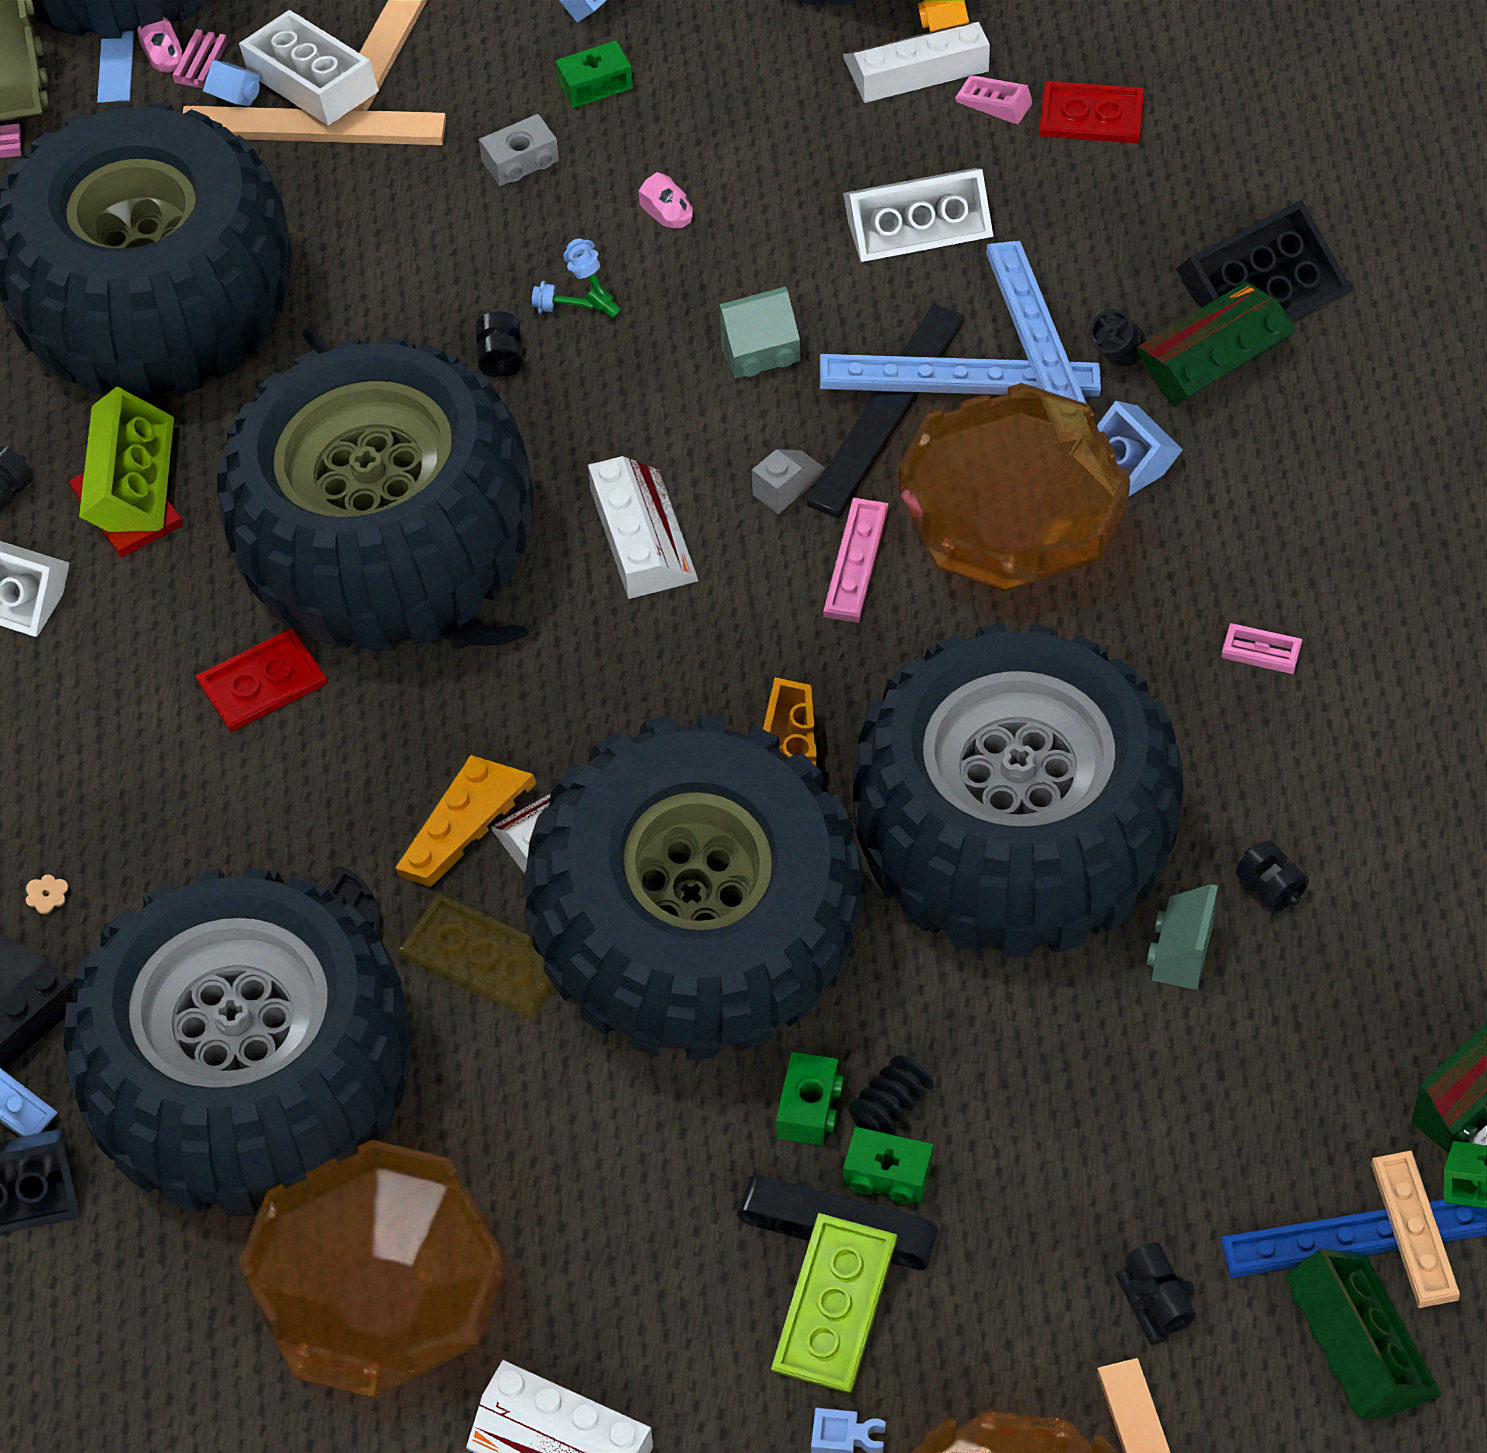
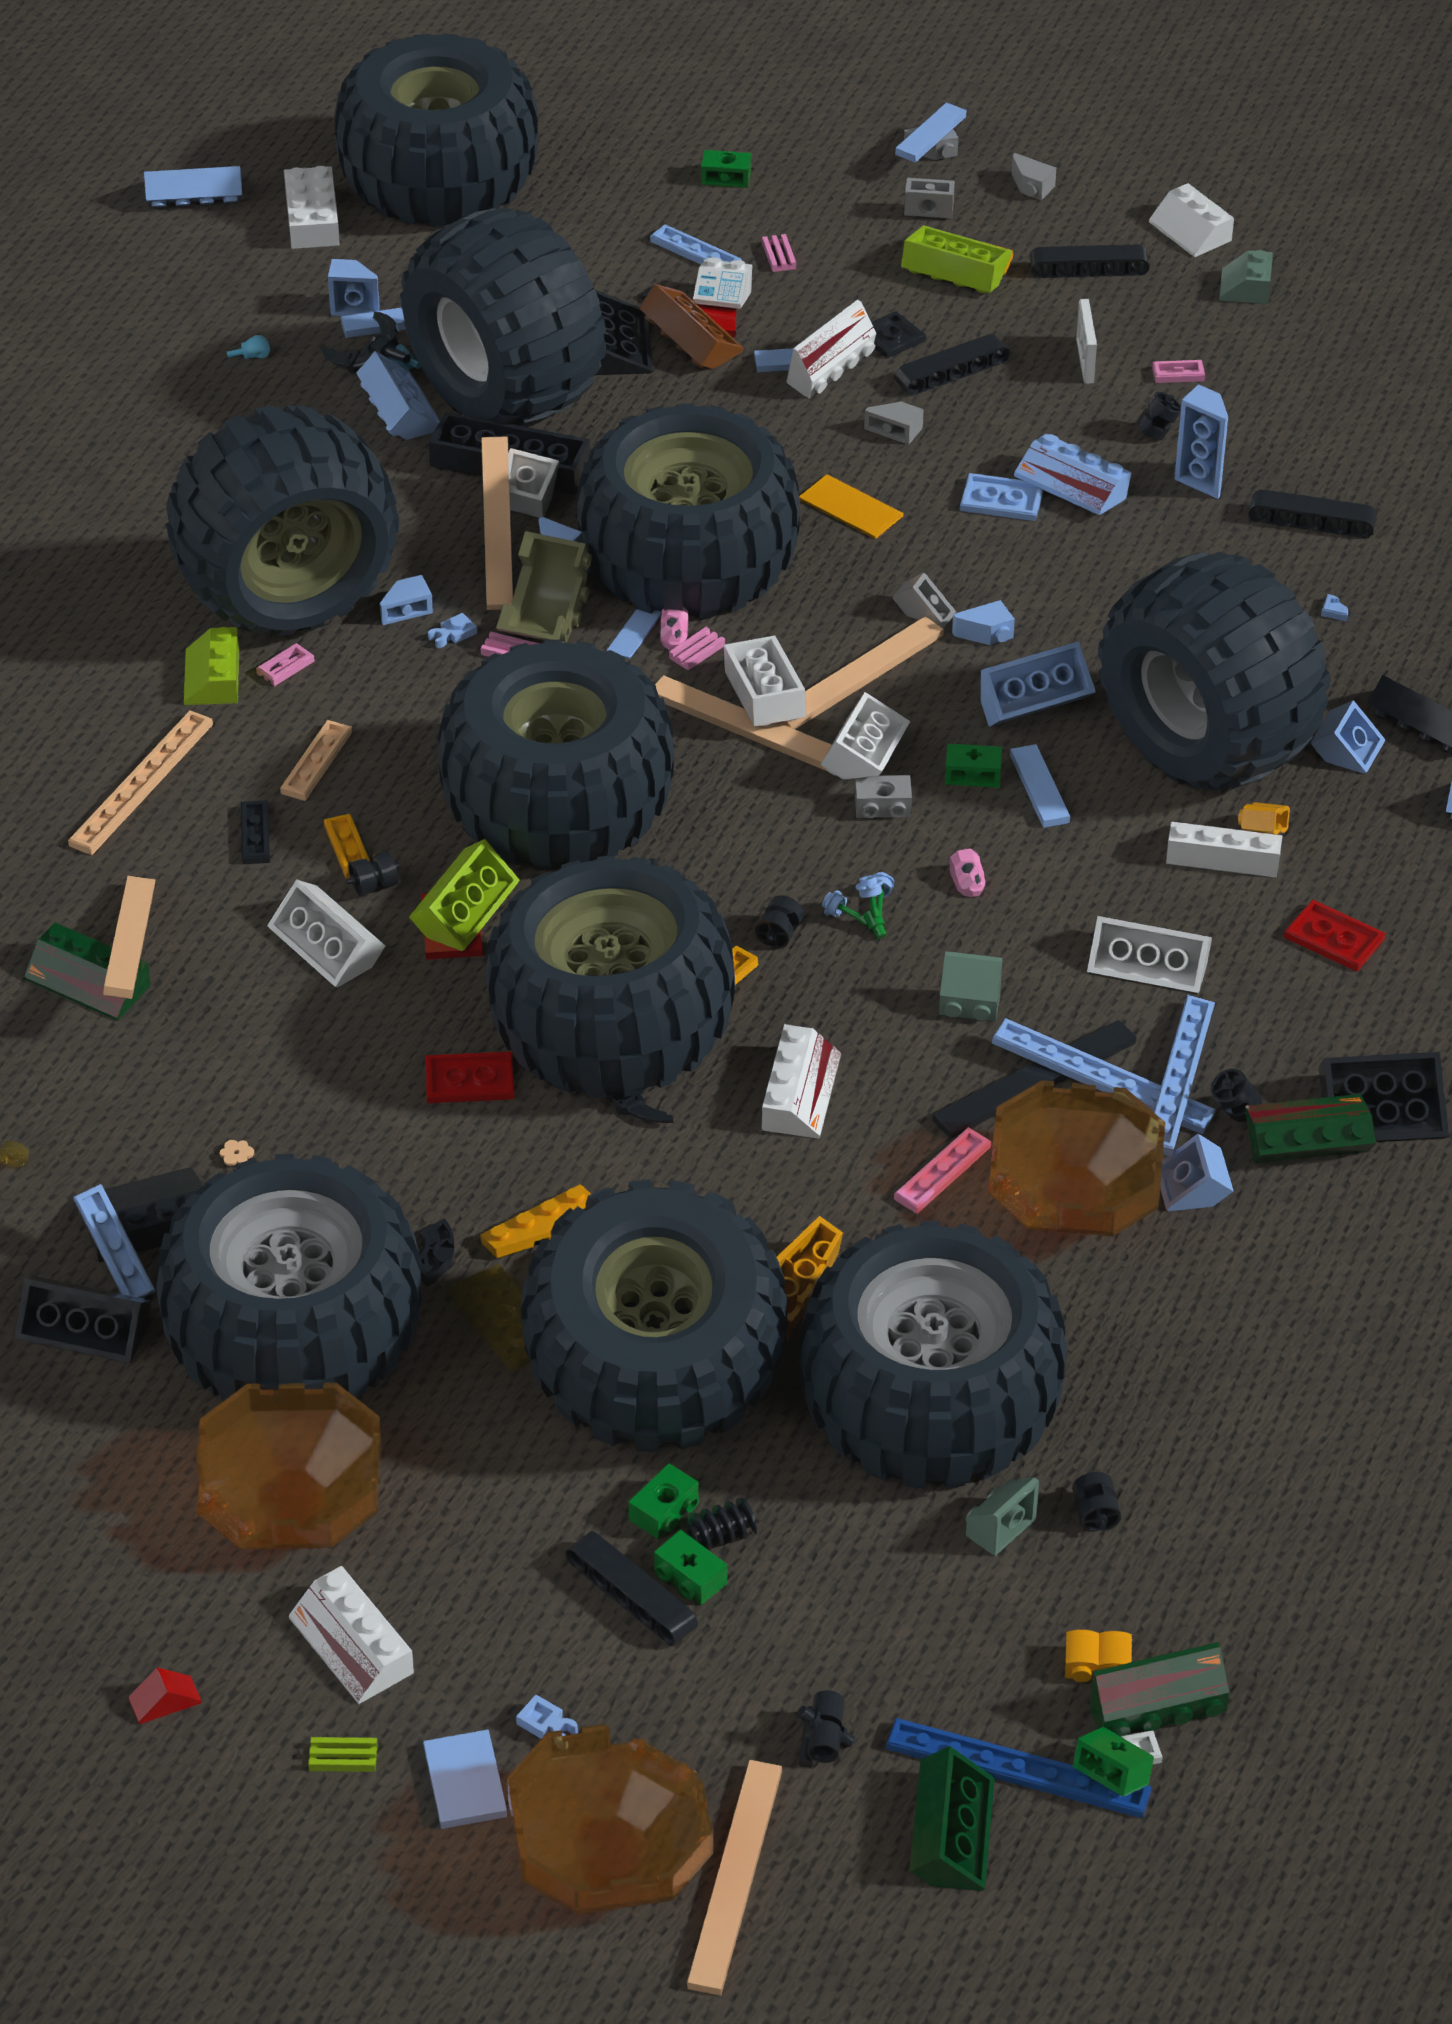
camera: 25 degrees right, 10 degrees down
light blue brick [203,60,261,106] -> none
light grey slope [752,449,826,514] -> none
lime tile [771,1213,898,1394] -> none
bright pink slope [955,75,1032,124] -> none
bright pink tile [1221,623,1302,674] -> none
light nougat tile [1371,1150,1460,1308] -> none
none -> white slope [820,692,910,780]
none -> light blue tile [1010,744,1070,828]
none -> light orange brick [1065,1630,1132,1682]

